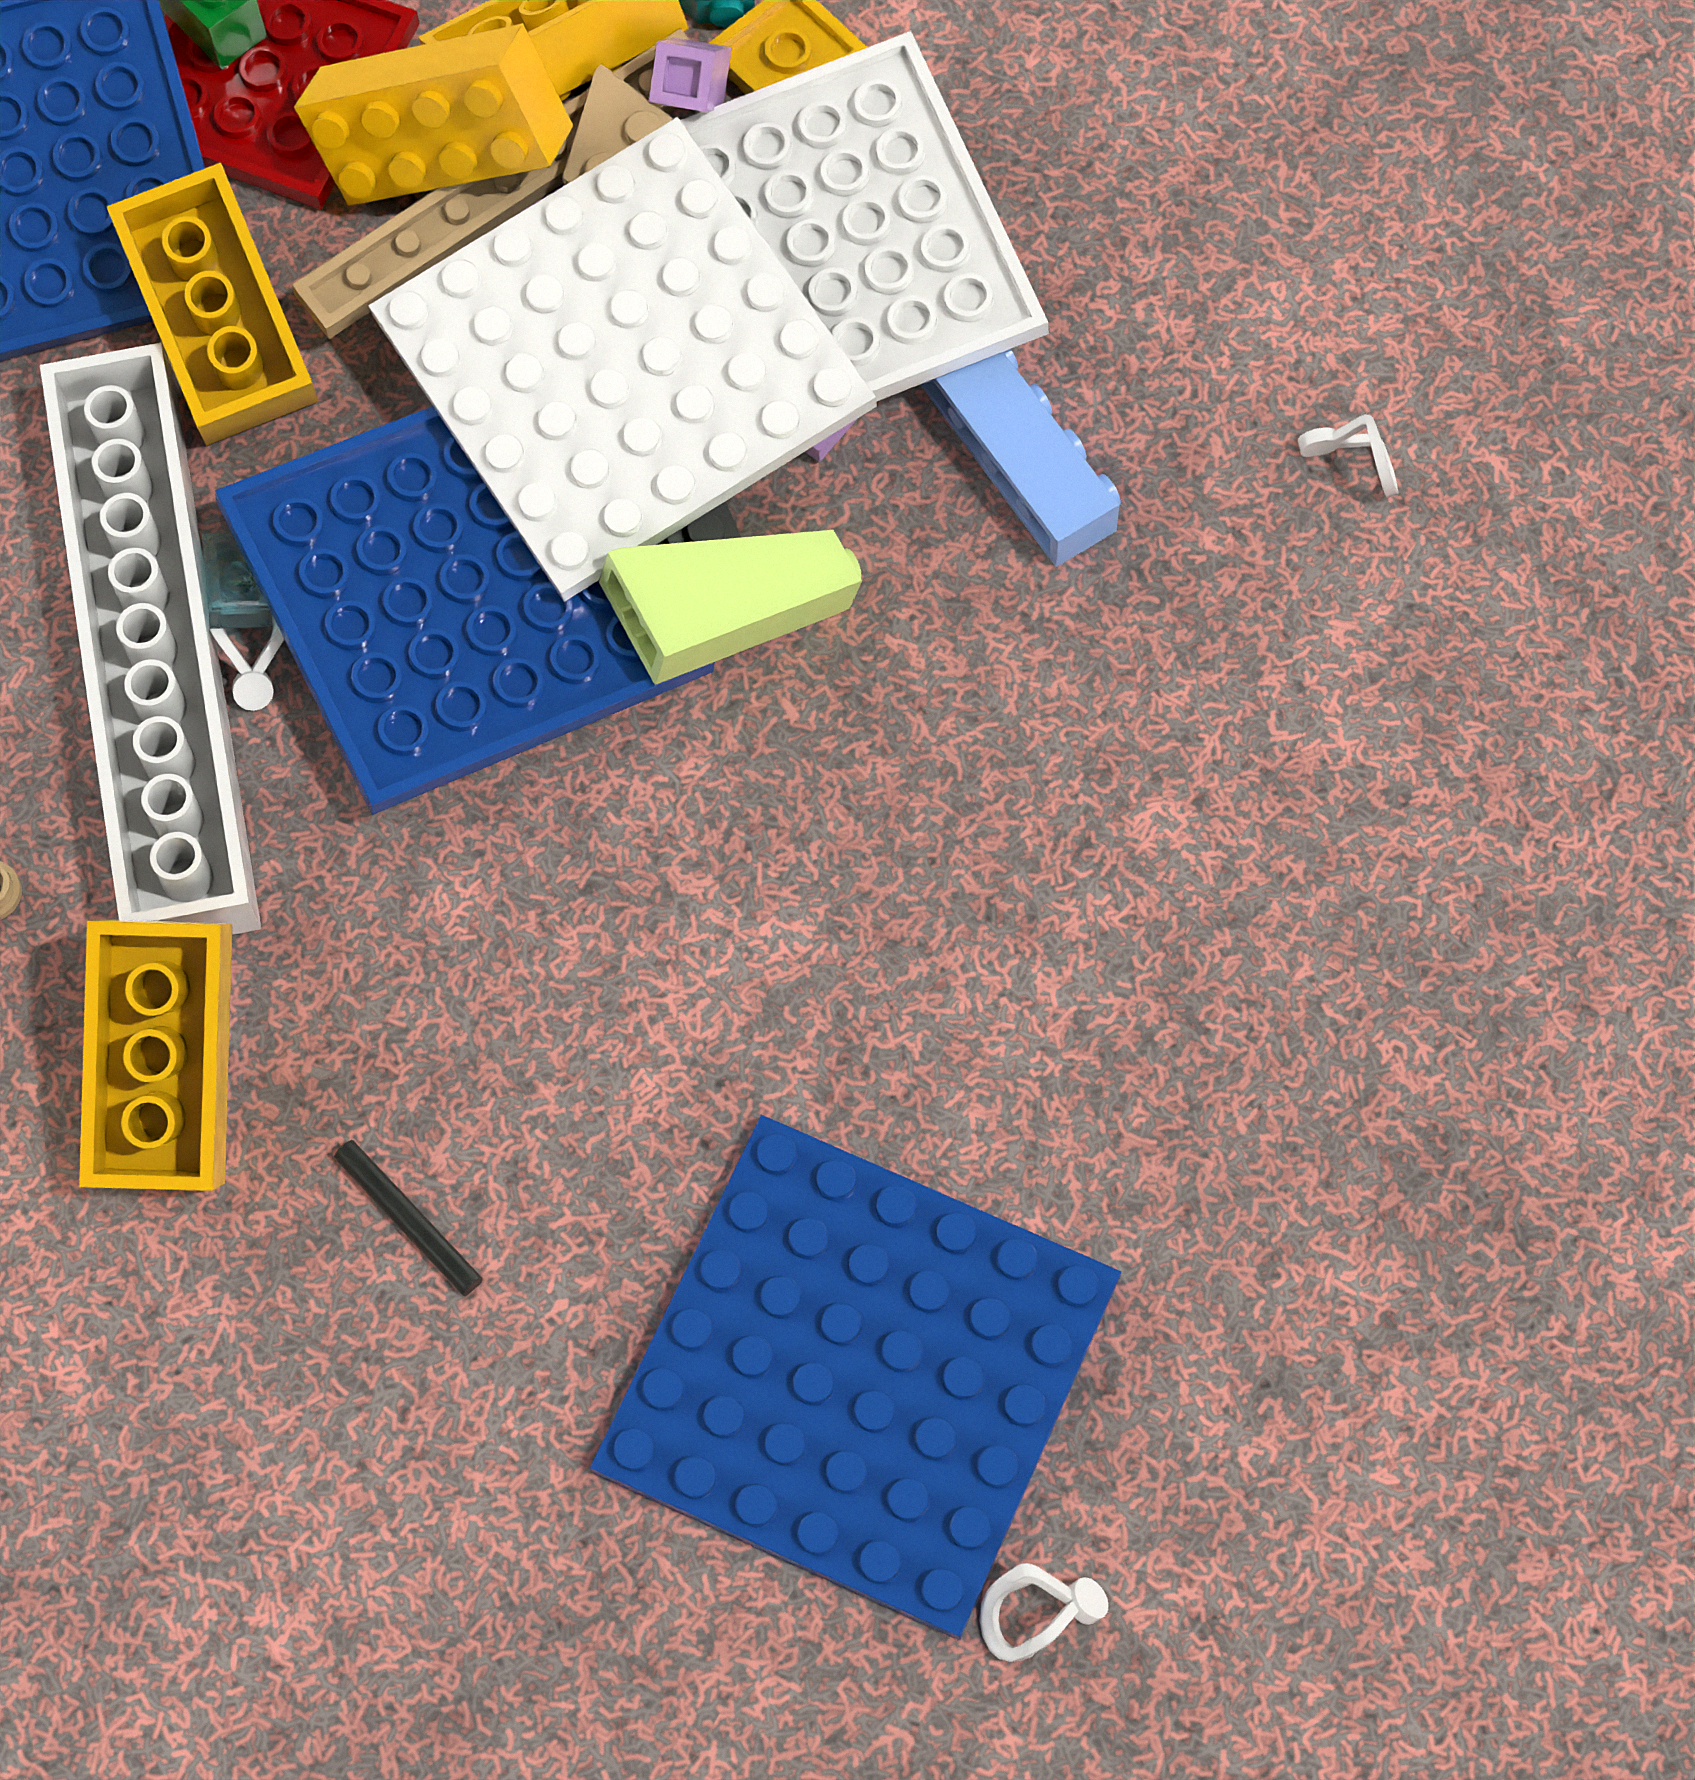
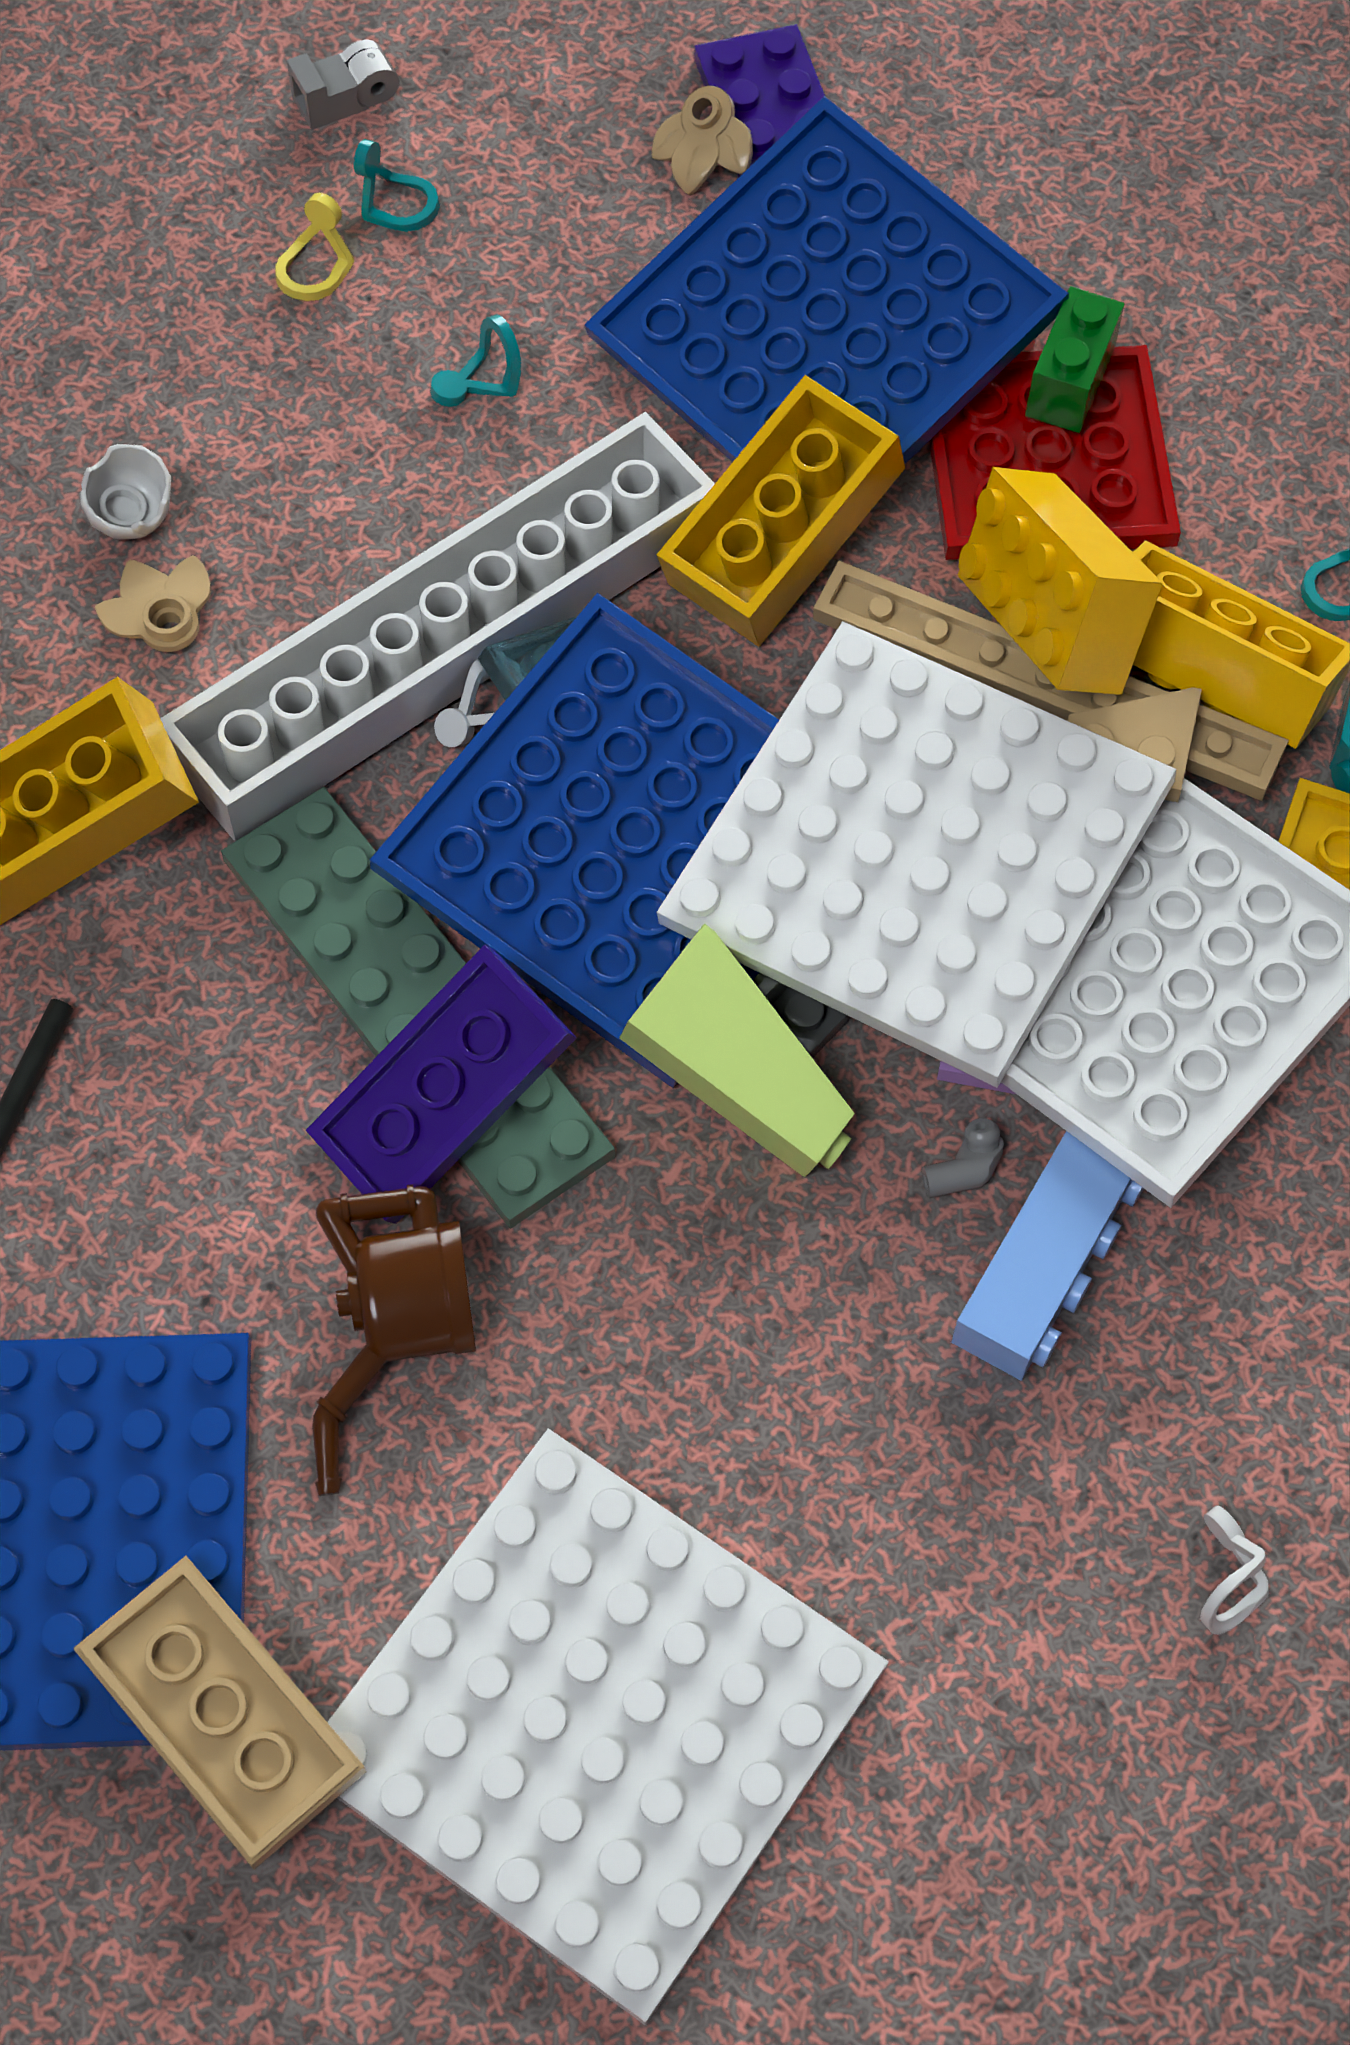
camera: 60 degrees right, 5 degrees down
lavender panel [649,38,732,112] -> none
none -> tan tile [73,1556,367,1870]
none -> sand green plate [221,787,615,1229]
none -> dark purple plate [306,944,577,1224]
none -> reddish brown piece [312,1184,476,1496]
none -> white plate [327,1428,889,2026]
none -> light grey arm [921,1118,1004,1198]

